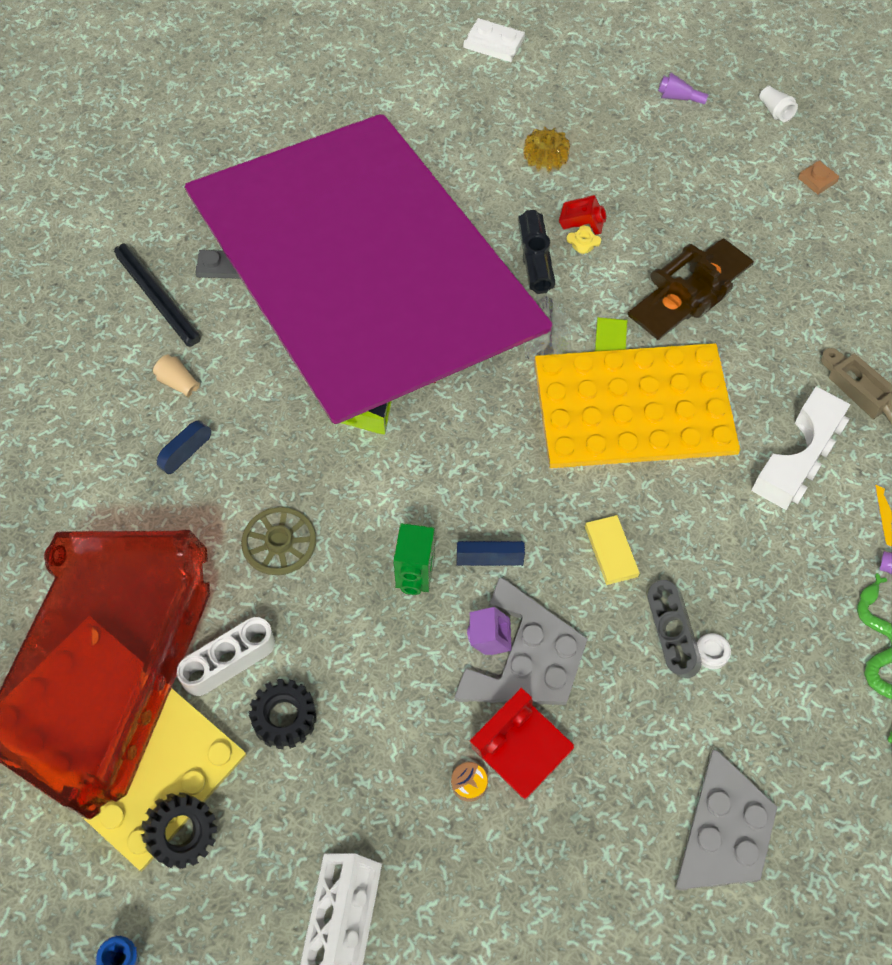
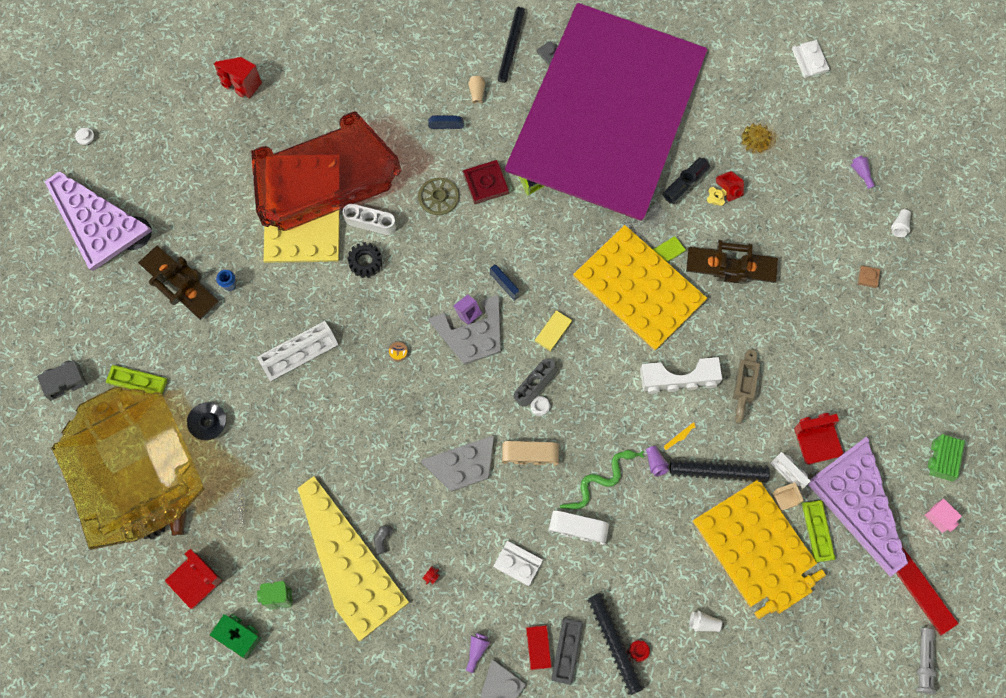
camera: 50 degrees right, 10 degrees up
black tyre [141,793,217,869] -> none
green brick [393,523,435,595] -> none
red bracket [470,687,574,800] -> none
none -> dark red plate [463,160,509,205]
none -> tan beam [502,441,559,466]

